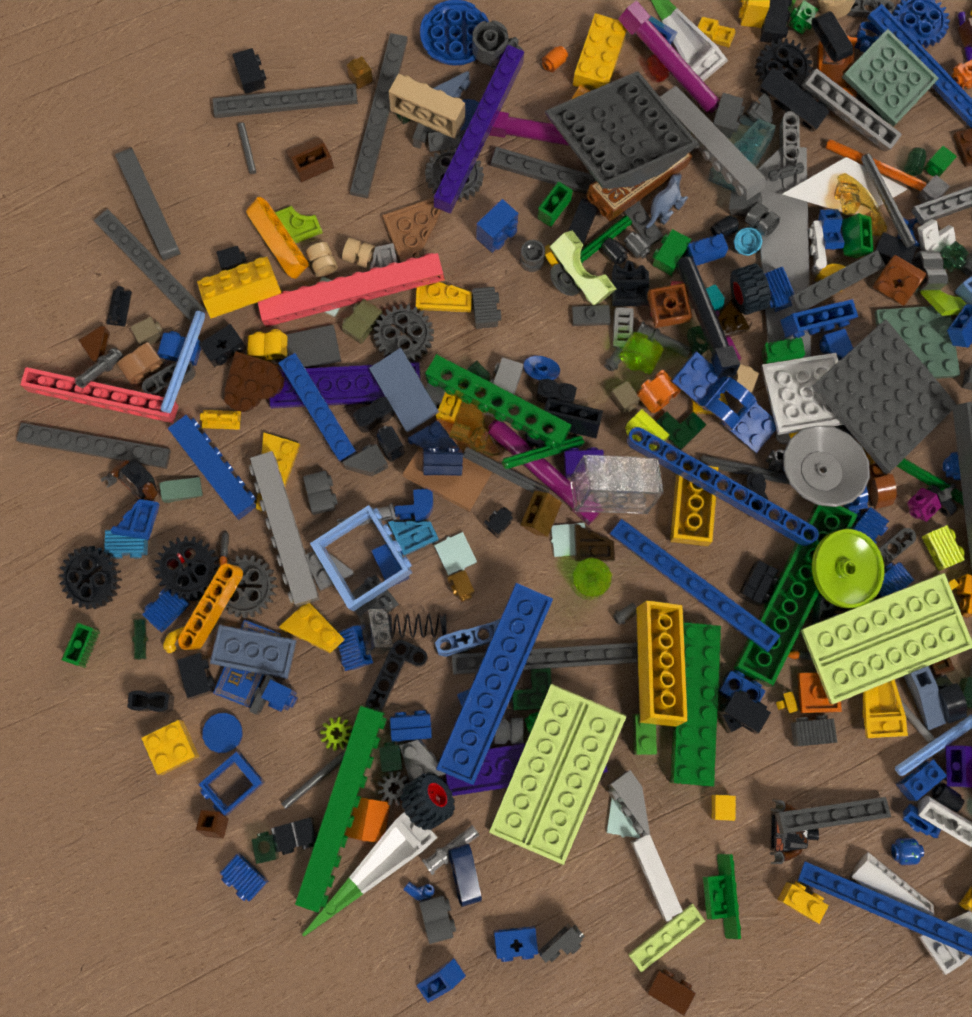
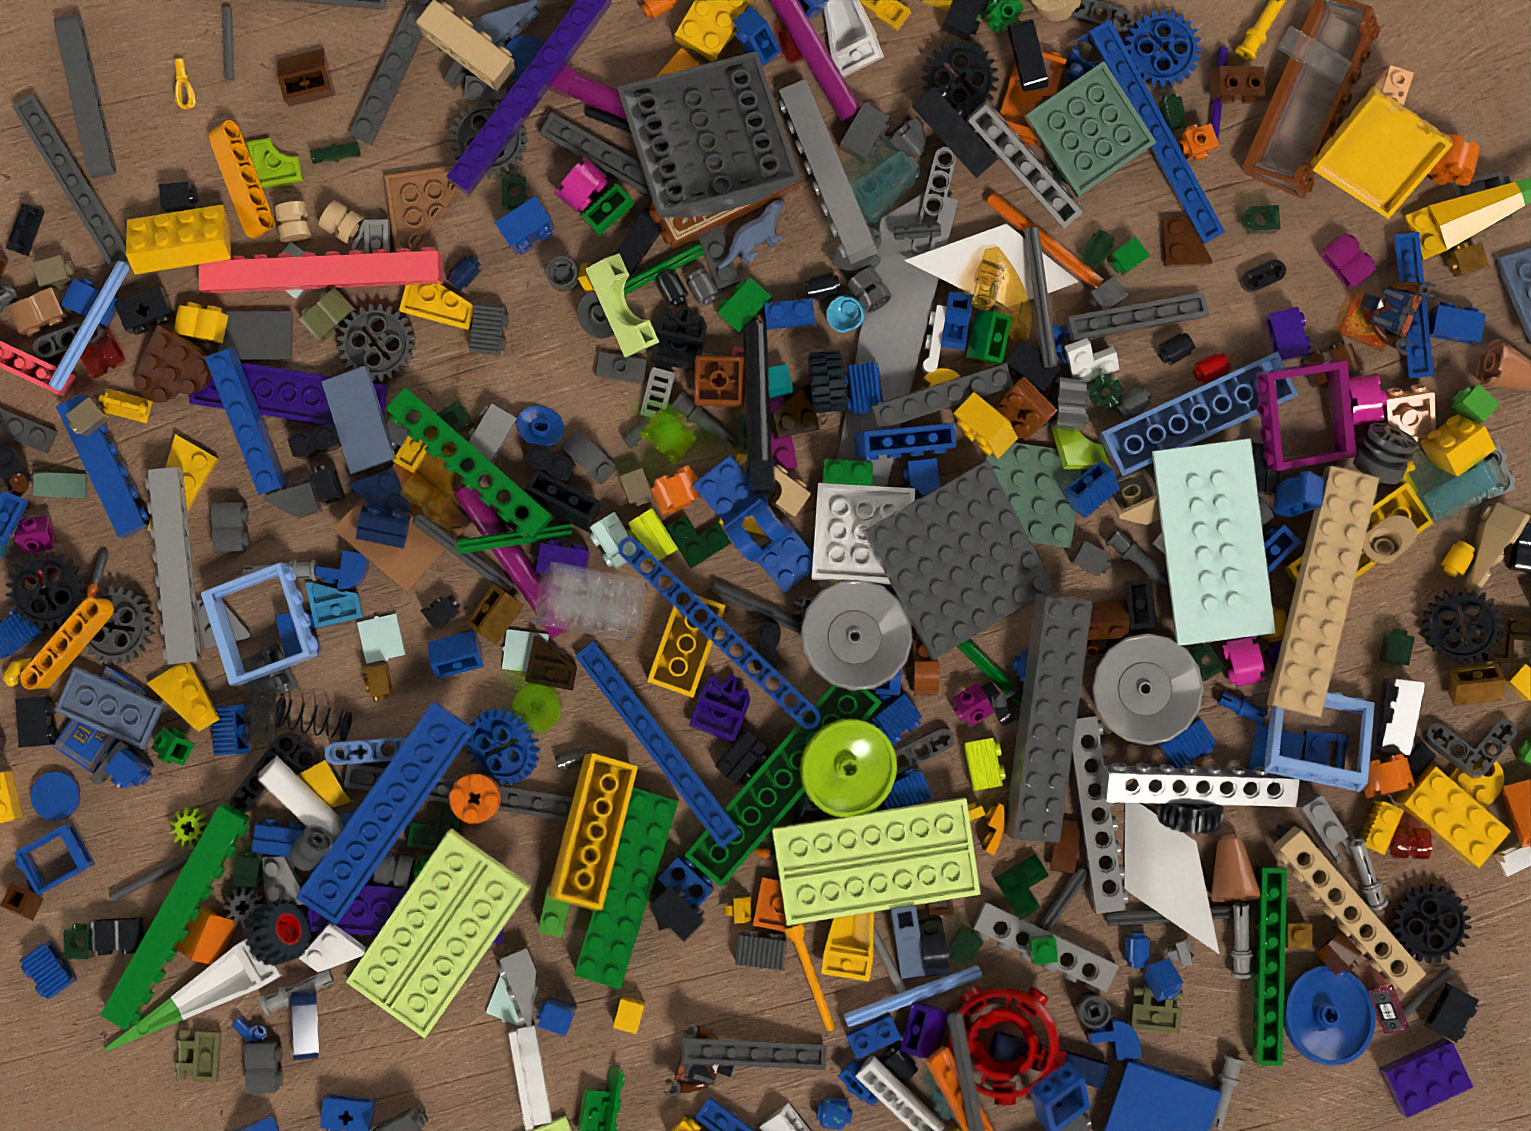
camera: 10 degrees right, 10 degrees up
none -> magenta brick [14,515,55,554]
none -> dark tan brick [66,397,110,436]
none -> clear red wheel [80,335,126,379]
none -> green brick [151,727,195,766]
none -> yellow piece [174,58,196,110]
none -> olive plate [175,1029,222,1082]
none -> white brick [259,756,344,842]
none -> dark grey wheel [289,825,333,871]
none -> yellow brick [298,760,351,807]
none -> white wing [299,921,367,973]
none -> clear green pin [310,141,361,165]
none -> blue brick [428,630,484,679]
none -> dark blue brick [446,255,481,291]
none -> orange brick [450,773,502,823]
none -> blue gear [465,707,541,785]
none -> clear green brick [502,173,528,210]
none -> blue brick [535,996,577,1036]
none -> dark pink brick [554,157,608,213]
none -> dark grey brick [561,429,618,485]
none -> black bar [586,107,631,133]
none -> light aqua brick [589,512,636,569]
none -> dark purple plate [689,673,750,744]
none -> blue brick [732,7,782,66]
none -> light orange piece [784,923,835,1031]
none -> yellow brick [954,392,1018,459]
none -> clear green brick [1158,93,1187,130]

